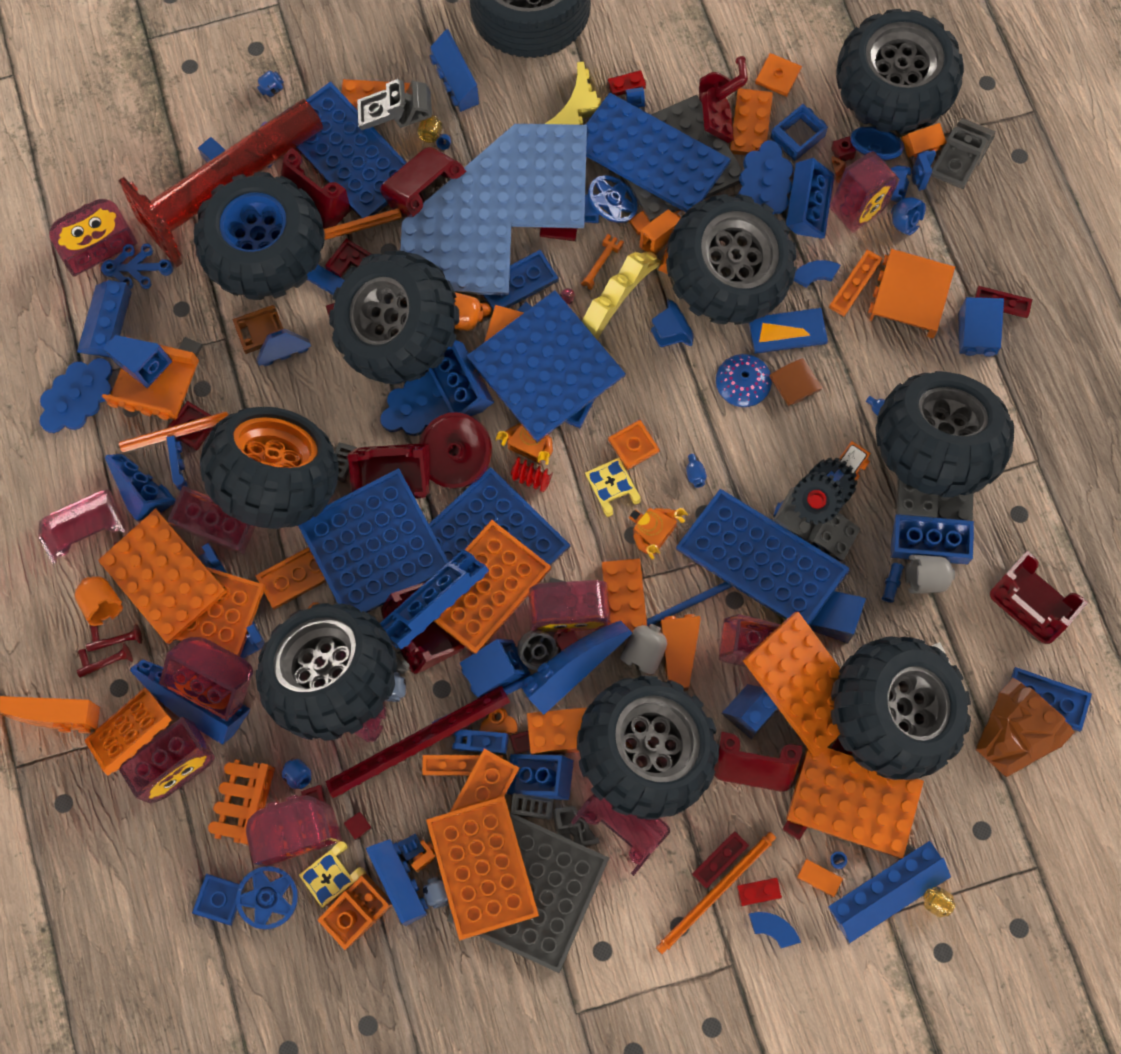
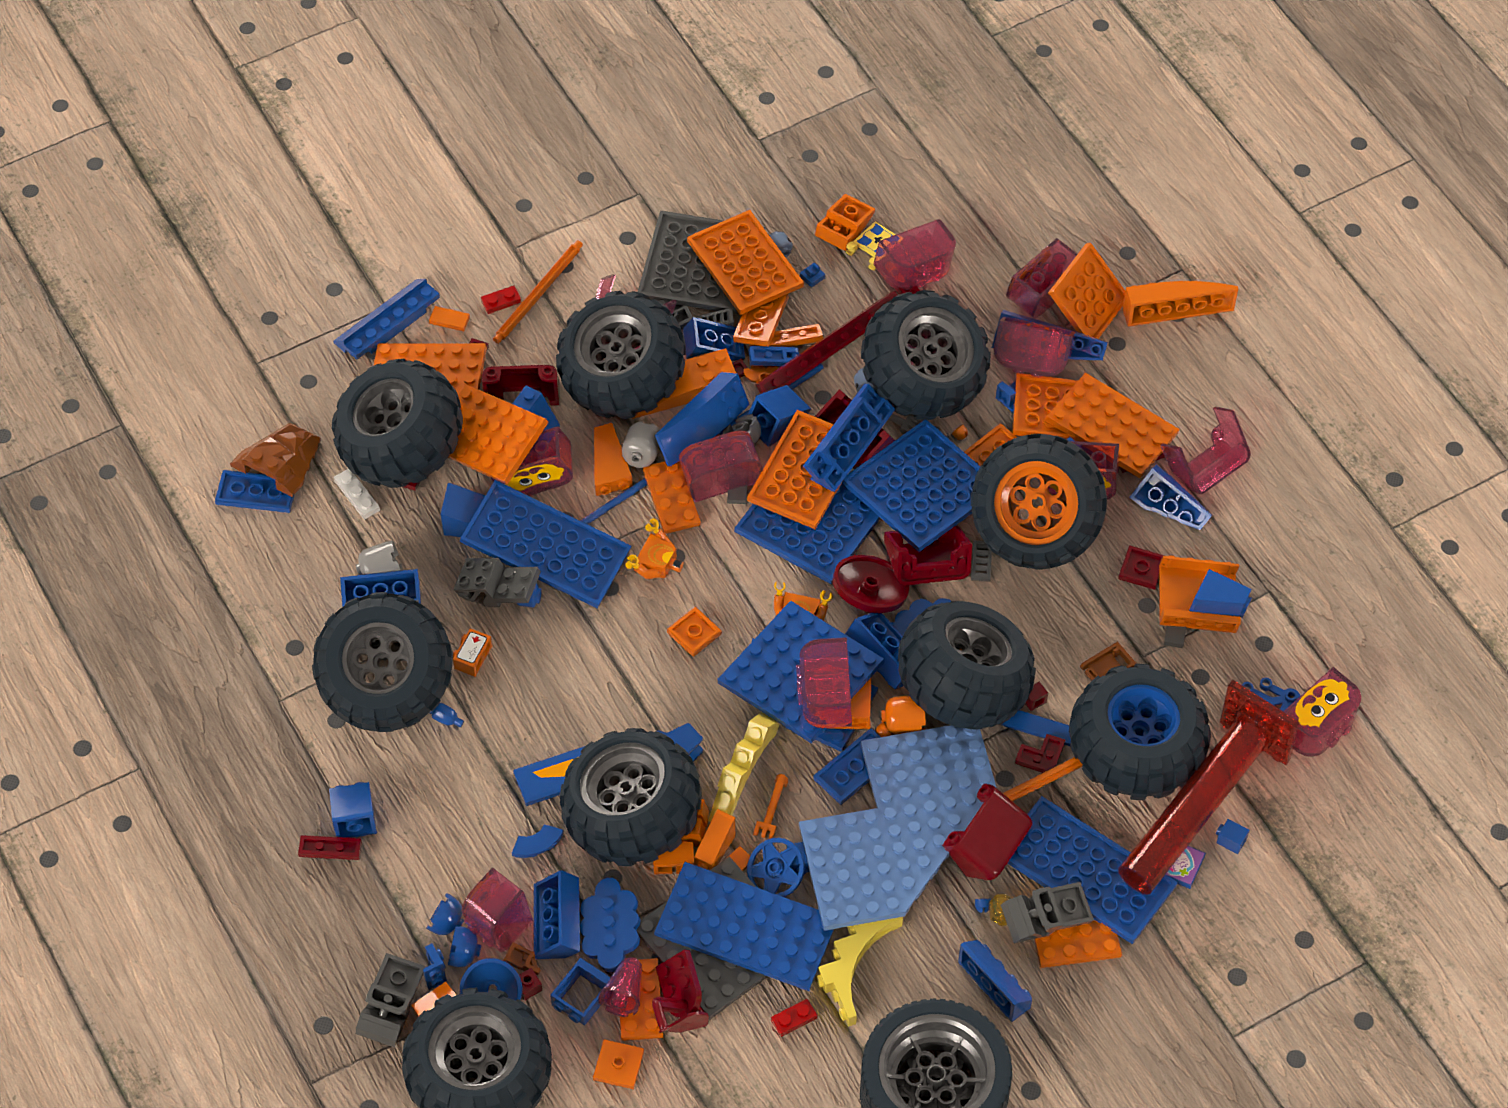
camera: 165 degrees right, 15 degrees down
blue plate [39,358,113,433] -> none
orange cylinder [74,576,123,626] -> none
blue slope [77,280,132,358] -> none
dark red piece [77,643,133,678] -> none
dark red piece [86,624,143,652] -> none
orange axle [119,412,229,452] -> none
blue plate [166,436,188,491] -> none
blue tile [192,874,246,926] -> none
orange fence [208,759,275,847] -> none
blue wheel [236,866,298,929] -> none
blue head [257,70,284,97] -> none
blue slope [257,329,312,366] -> none
dark red windscreen [280,148,351,229] -> none
dark red tile [344,812,372,840] -> none
blue slope [365,839,429,926] -> none
orange bracket [411,840,436,873] -> none
red piece [511,457,553,492] -> none
clear pink hinge [560,288,575,304] -> none
light yellow flag [585,458,641,517] -> none
blue tile [626,87,645,108] -> none
blue plant [686,454,707,488] -> none
dark red plate [691,831,749,889] -> none
blue dish [716,354,772,407] -> none
blue tile [748,912,801,949] -> none
dark orange slope [769,358,823,406] -> none
black plate [791,457,857,525] -> none
orange plate [829,249,883,317] -> none
blue hinge [830,851,847,869] -> none
orange panel [868,249,955,339] -> none
blue pin [881,563,904,603] -> none
clear yellow head [923,886,955,918] -> none
dark red windscreen [990,550,1088,644] -> none
none -> clear pink cone [599,957,642,1017]
none -> clear pink brick [796,638,852,728]

